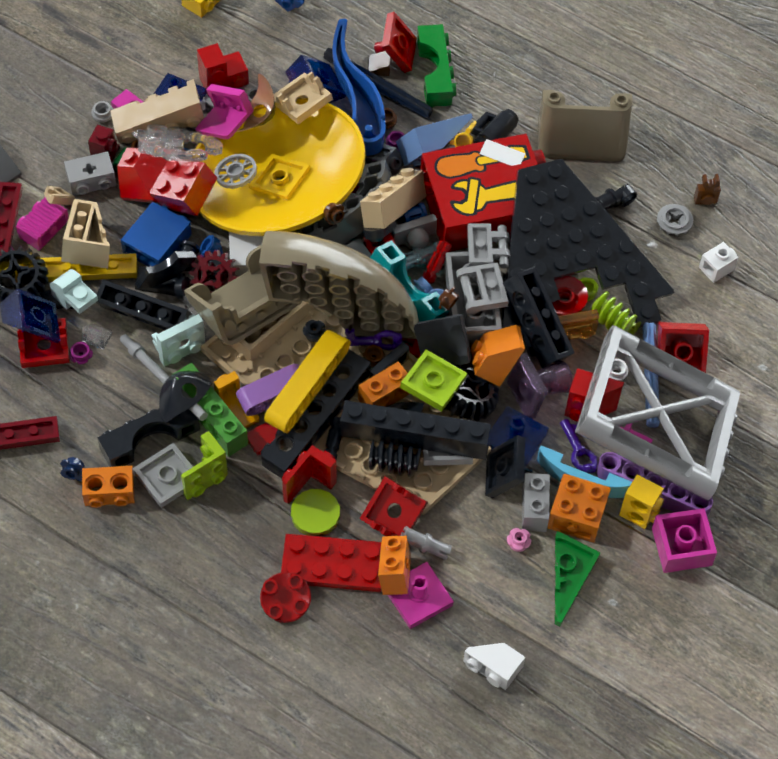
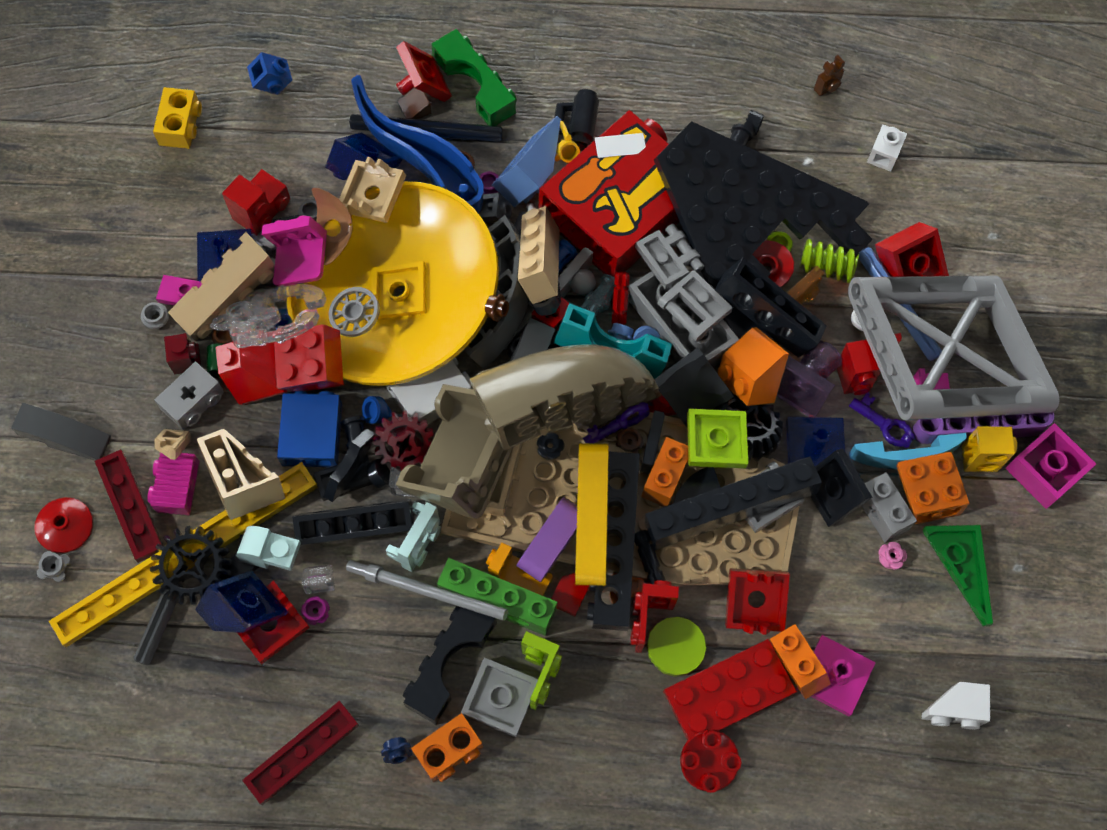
camera: 30 degrees left, 10 degrees up
black piece [159,370,214,422] -> none
black piece [368,439,422,478] -> none
light grey pin [401,526,452,560] -> none
reddish brown plate [438,287,460,310] -> none
dark tan windscreen [538,90,632,162] -> none
light grey gear [657,204,693,236] -> none

